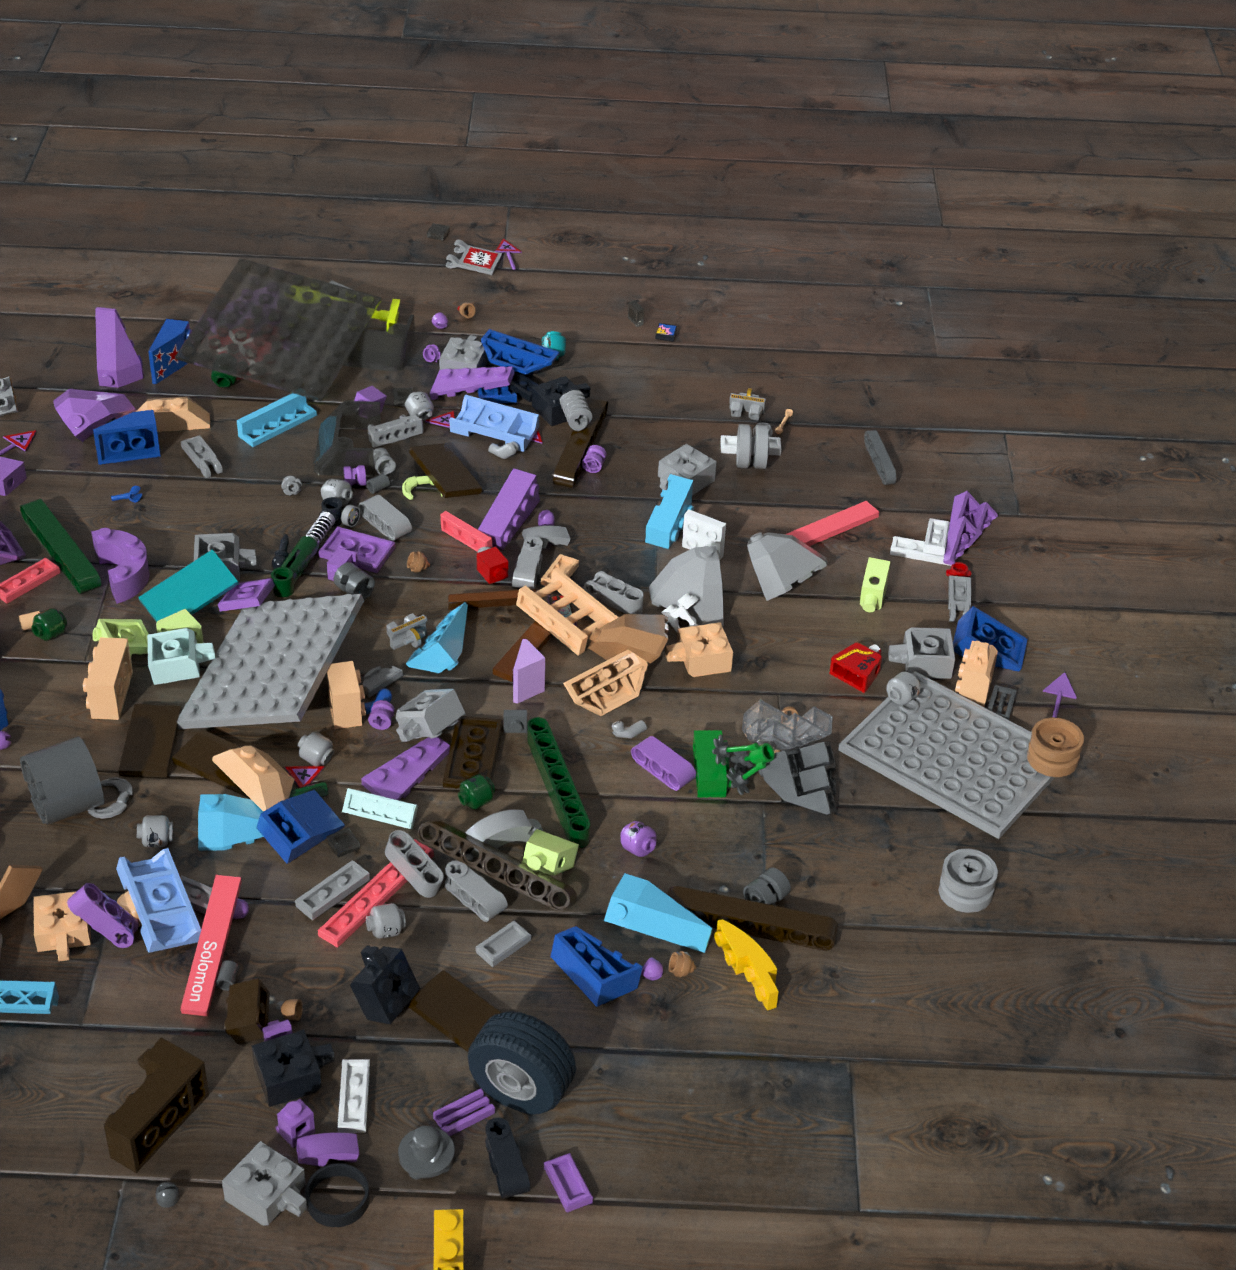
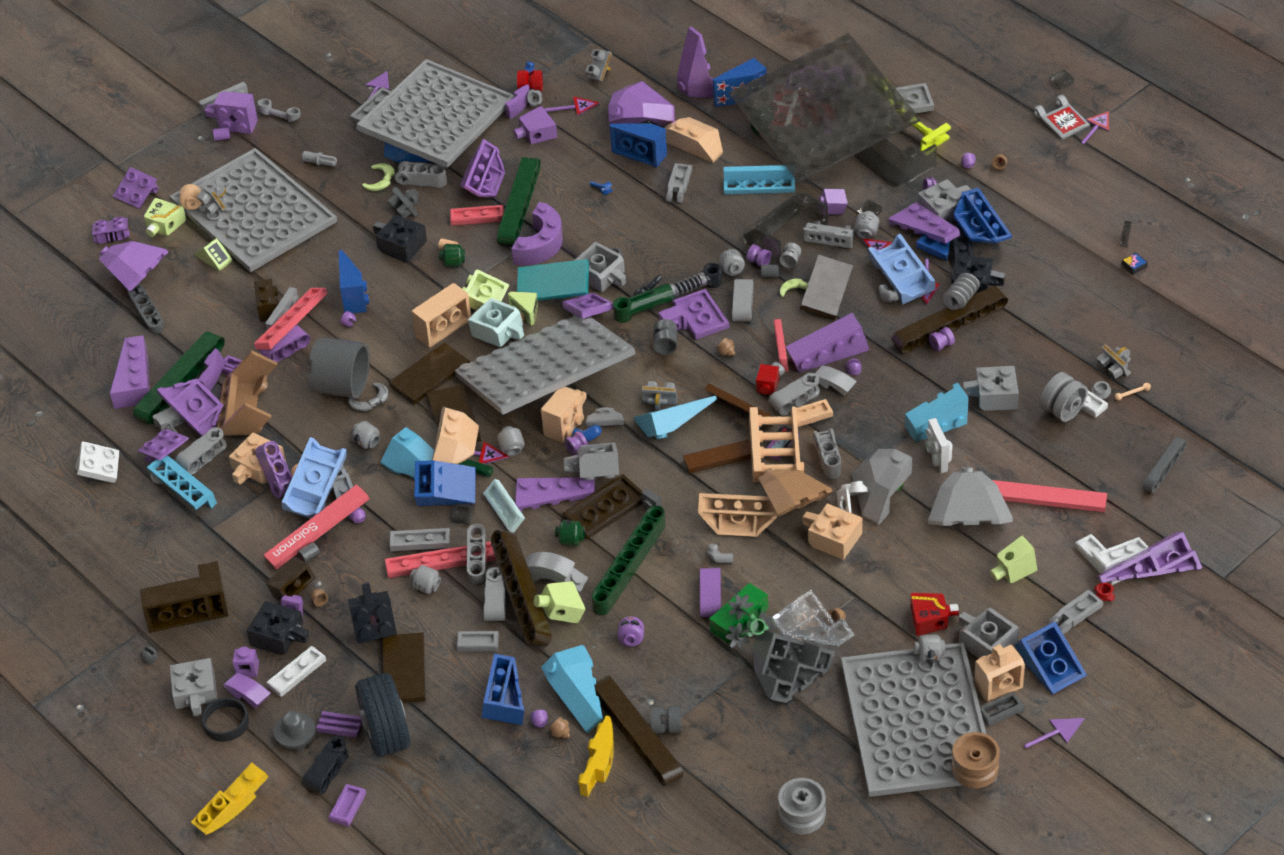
camera: 50 degrees right, 5 degrees up
light grey plate [281,476,302,495] -> none
light grey tile [341,505,360,527] -> none
lavender slope [513,639,545,703] -> none
teal head [541,331,566,361] -> none

